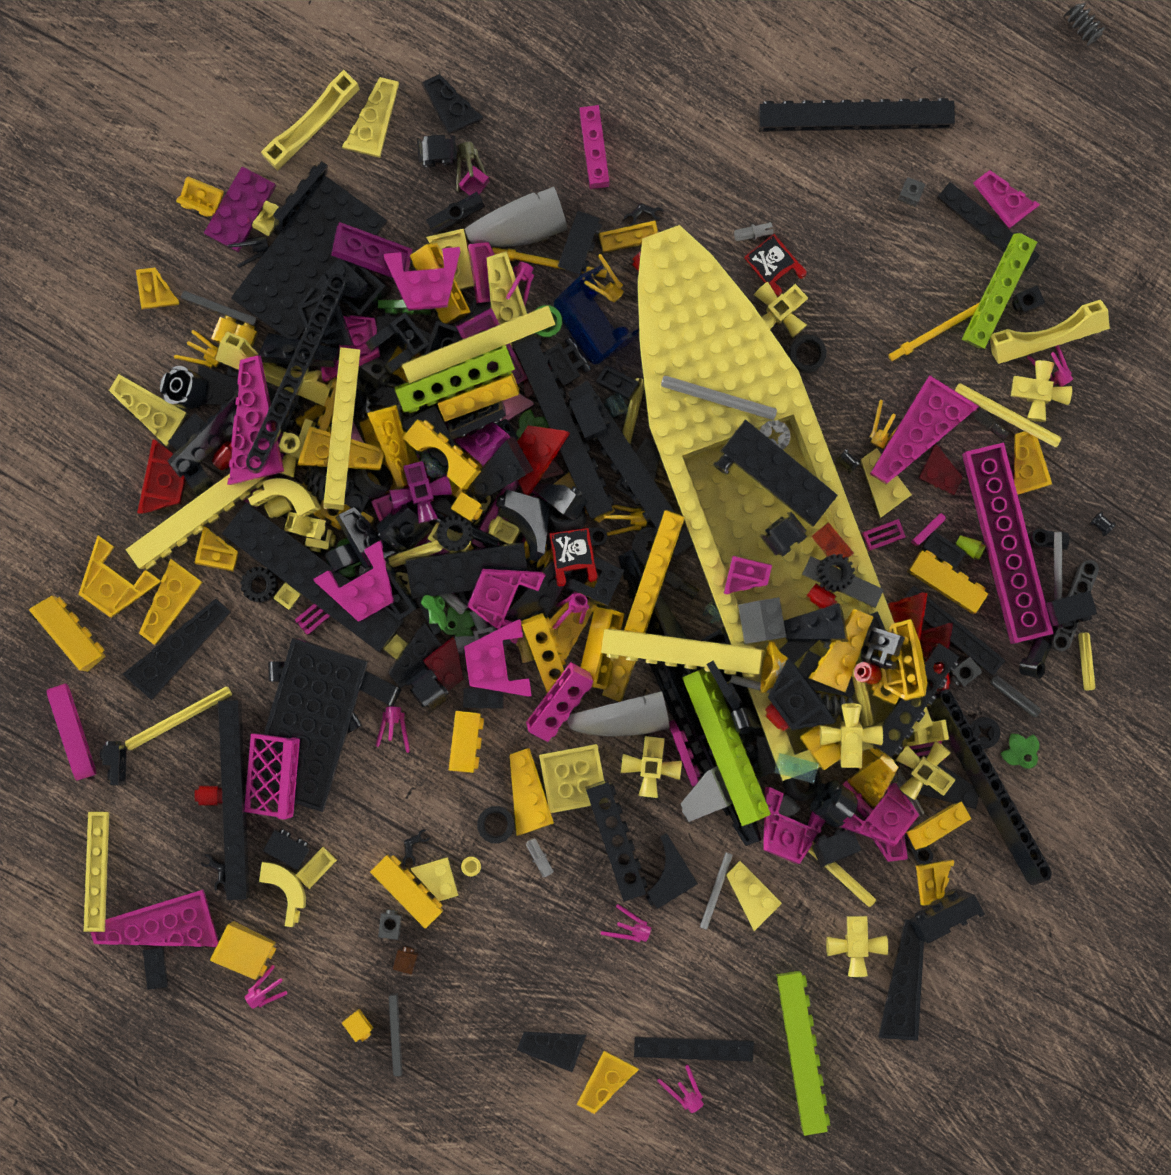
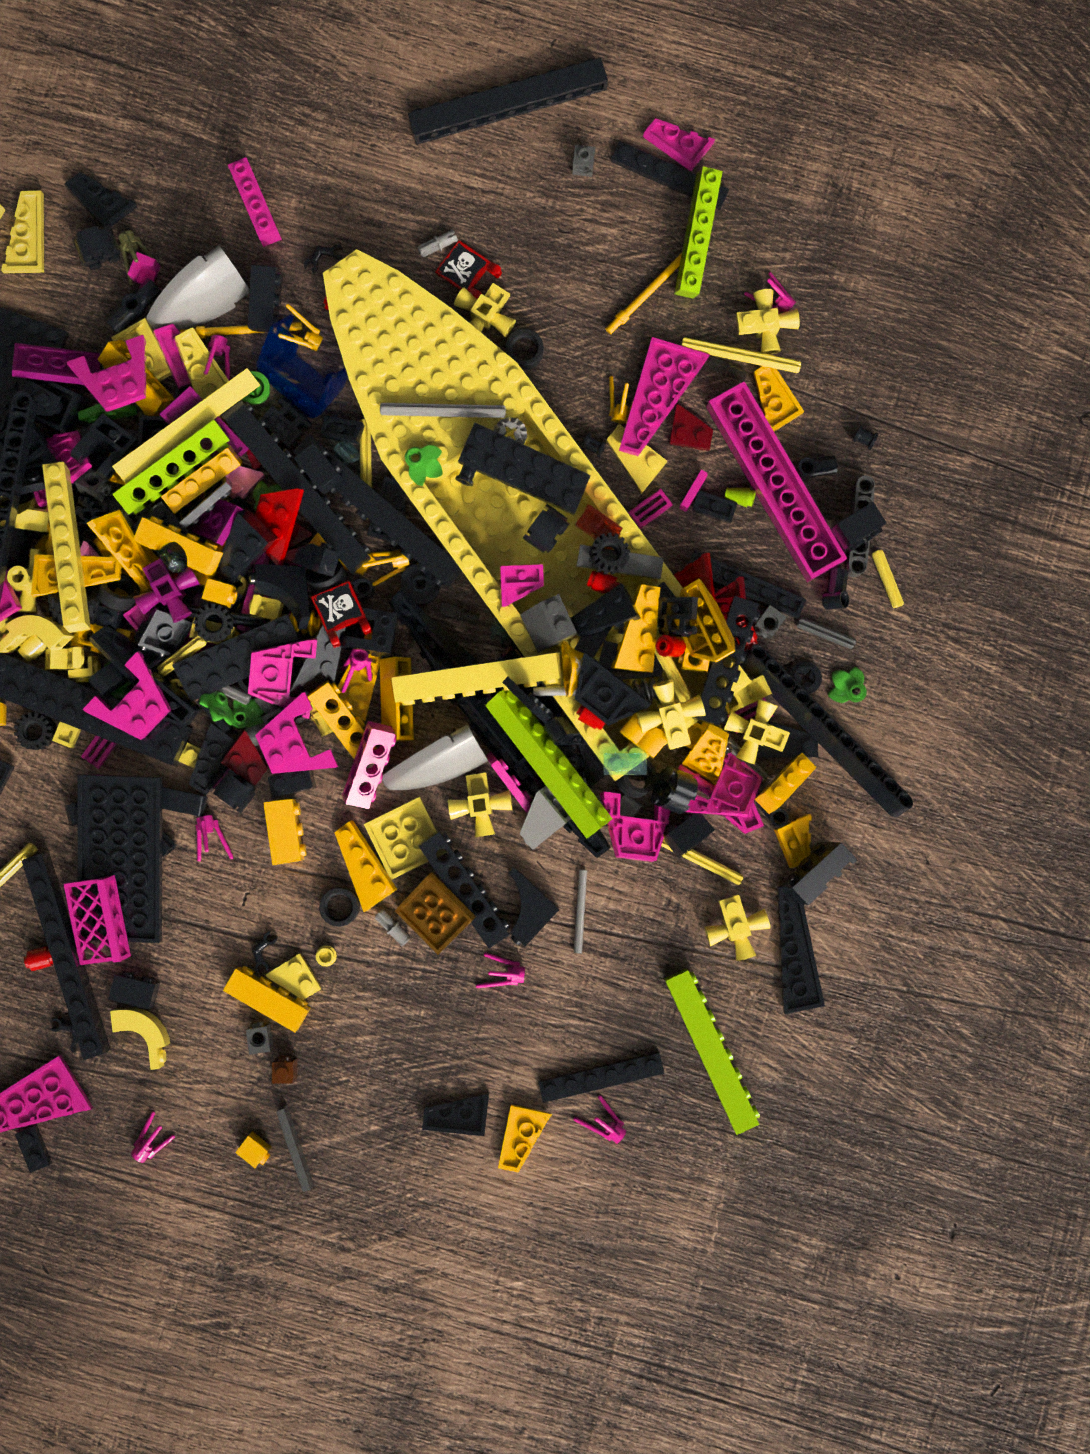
camera: 15 degrees left, 0 degrees up
yellow slope [210,921,277,980] -> none
light yellow tile [295,847,337,889] -> none
yellow tile [599,221,658,253] -> none
yellow plate [602,510,685,702] -> none
light yellow wing [726,861,782,931] -> none
yellow brick [907,550,988,614] -> none
light yellow arch [990,300,1110,364] -> none
black brick [1012,285,1045,315] -> none
light grey bar [1054,532,1062,601] -> none
none -> pearl gold plate [395,872,476,955]
none -> bright green plate [405,445,443,486]

